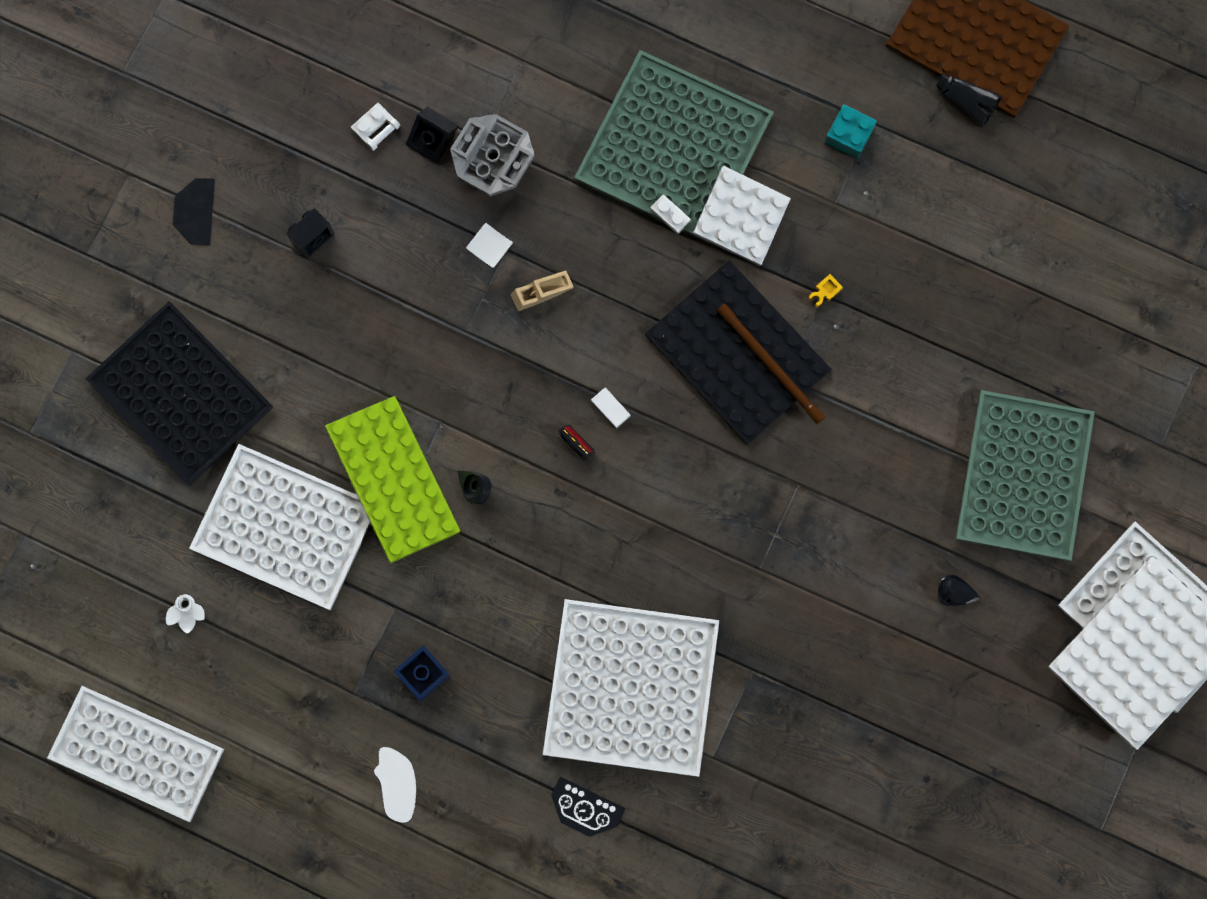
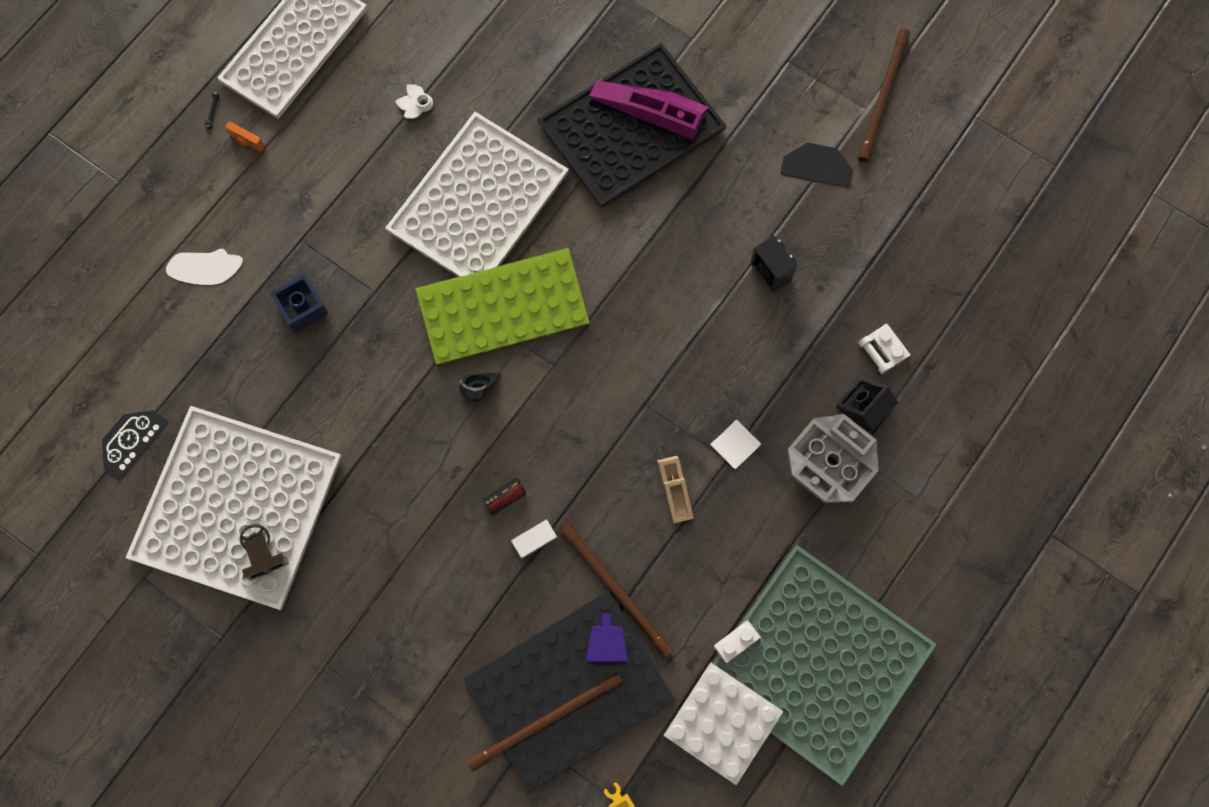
camera: 100 degrees right, 5 degrees down
none -> black hinge [204,92,219,129]
none -> orange plate [225,122,265,152]
none -> dark brown piece [240,524,289,581]
none -> reddish brown piece [558,522,674,658]
none -> dark purple torso [587,614,628,663]
none -> magenta wedge [589,81,709,140]
none -> reddish brown piece [857,29,910,163]

